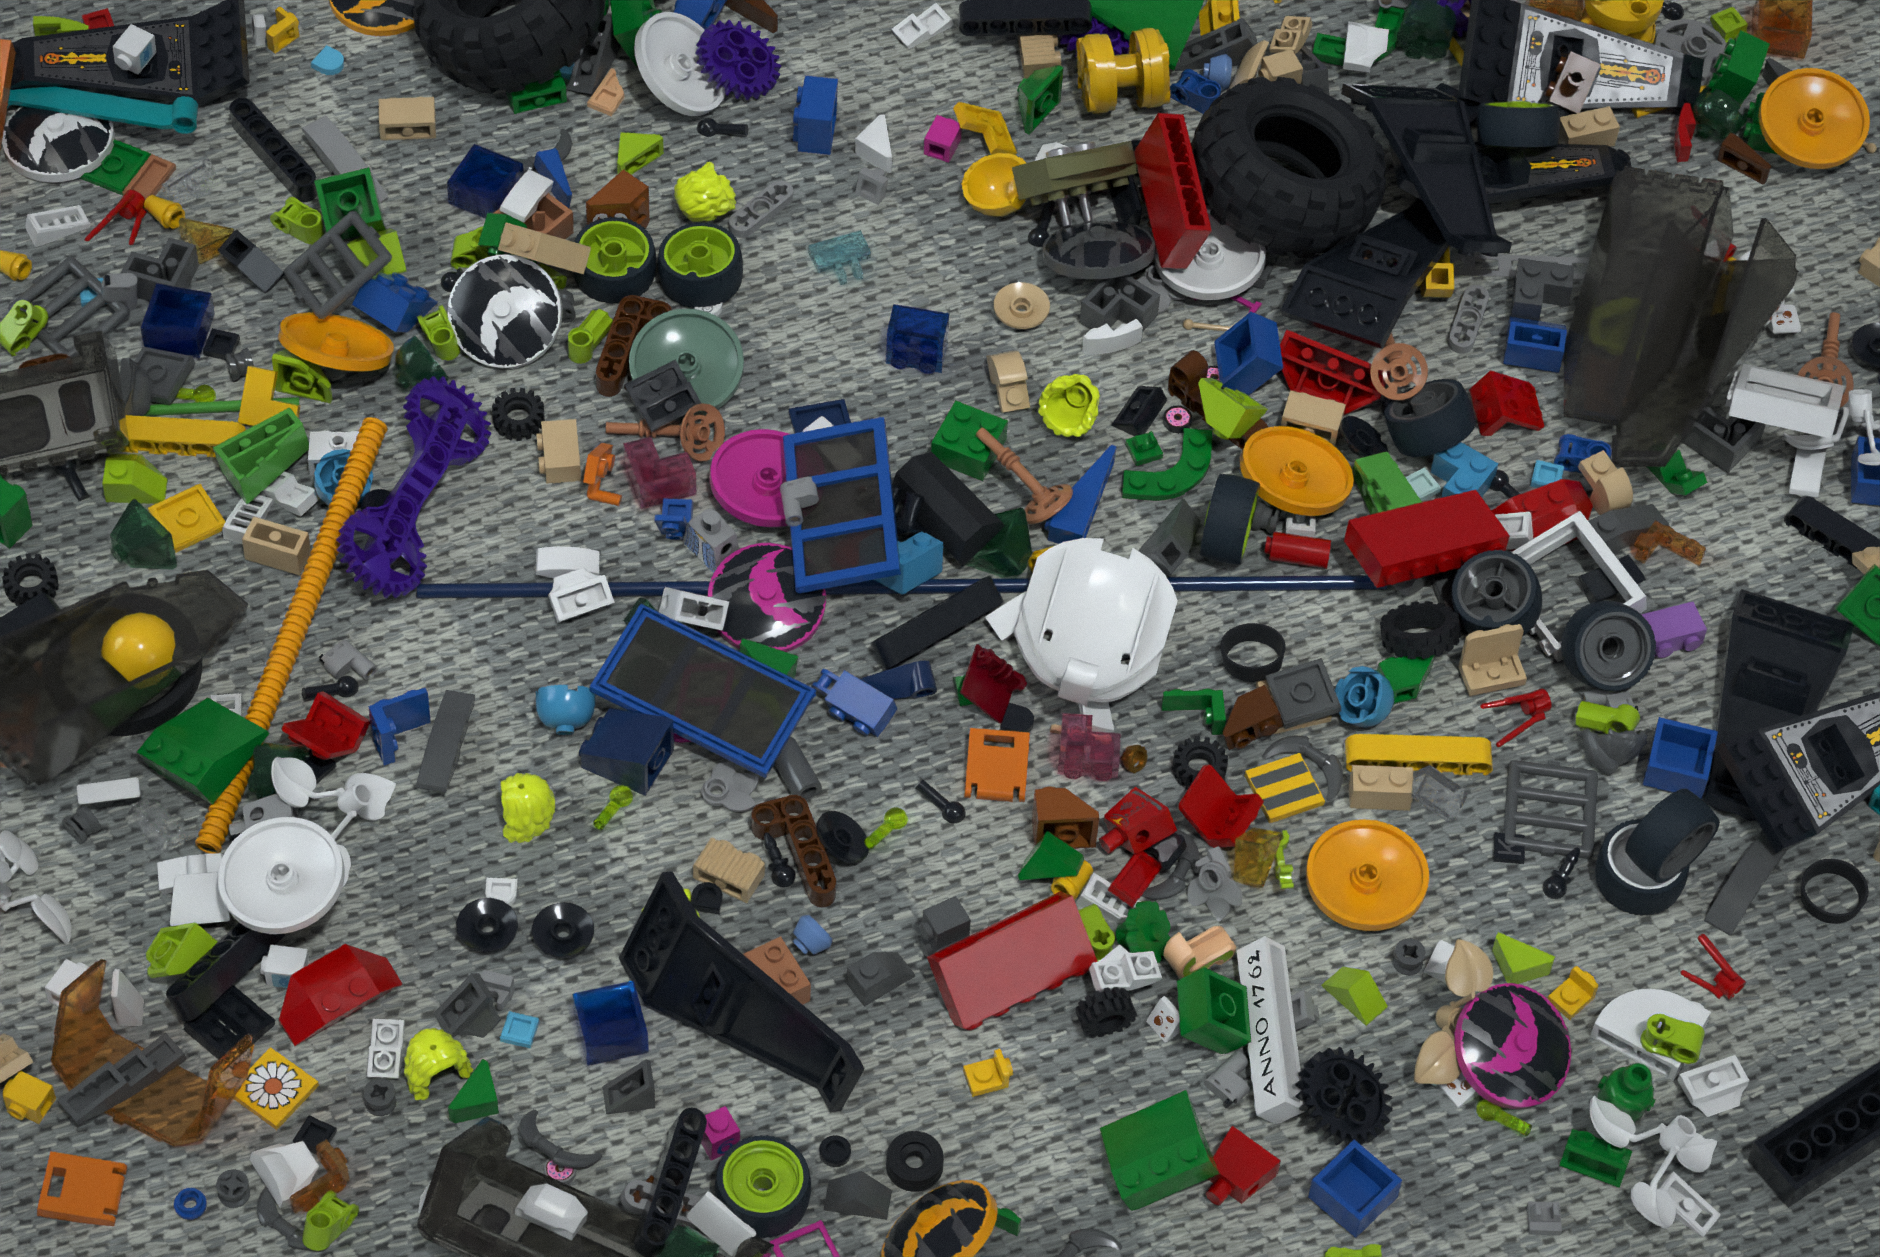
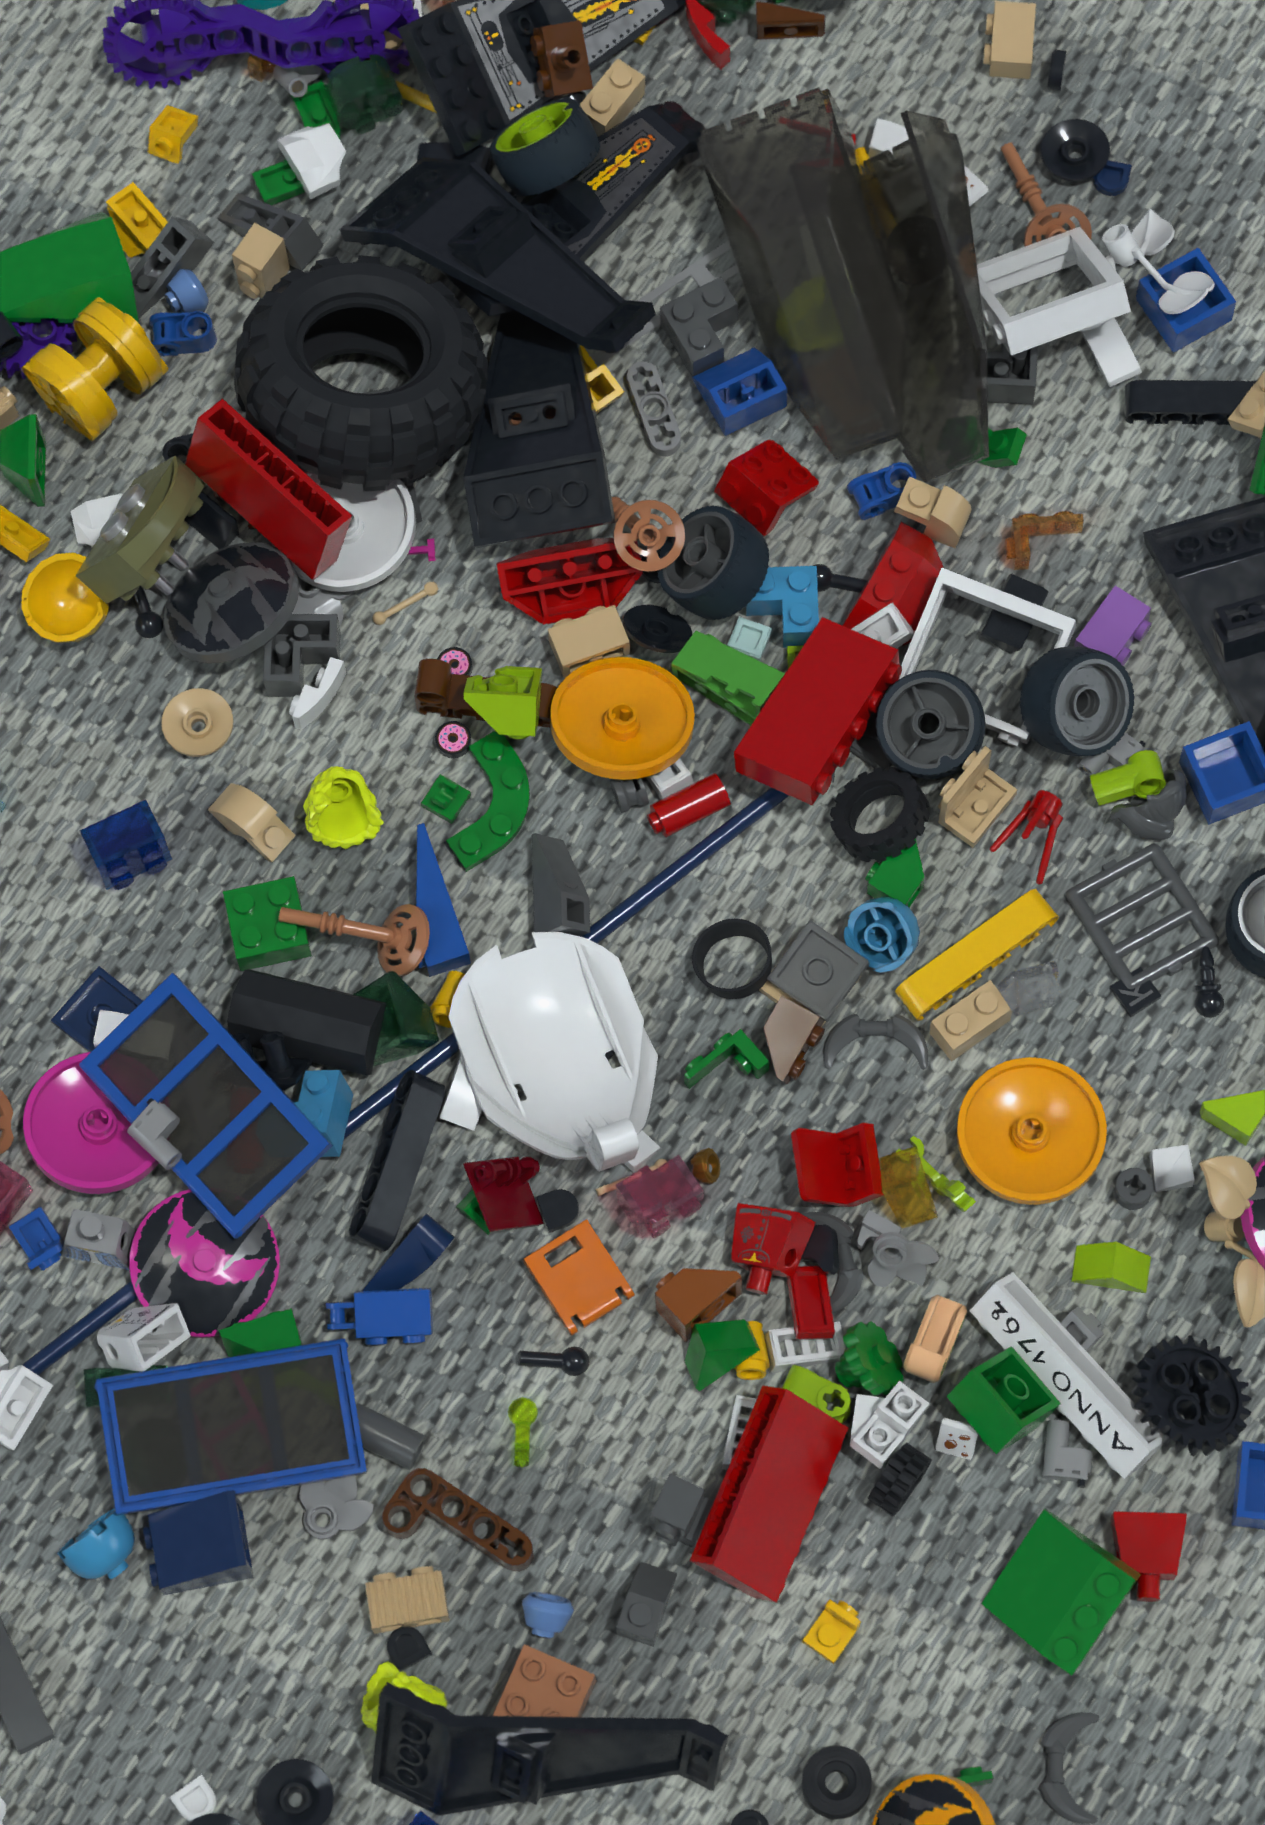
camera: 30 degrees left, 15 degrees up
neon yellow hair [501,773,555,843] -> none
clear neon green bar [593,785,633,830] -> none
black bar [764,832,796,887] -> none
black dish [816,811,869,864] -> none
black slope [1111,386,1167,437] -> none
black tyre [1172,736,1228,790] -> none
black wheel [1200,474,1260,565] -> none
blue piece [1214,312,1283,395] -> none
tan slope [1228,40,1269,90] -> none
yellow tile [1244,753,1325,824] -> none
tan slope [1269,16,1313,54] -> none
medium azure tile [1530,460,1564,488] -> none
dark grey slope [1588,504,1669,553] -> none

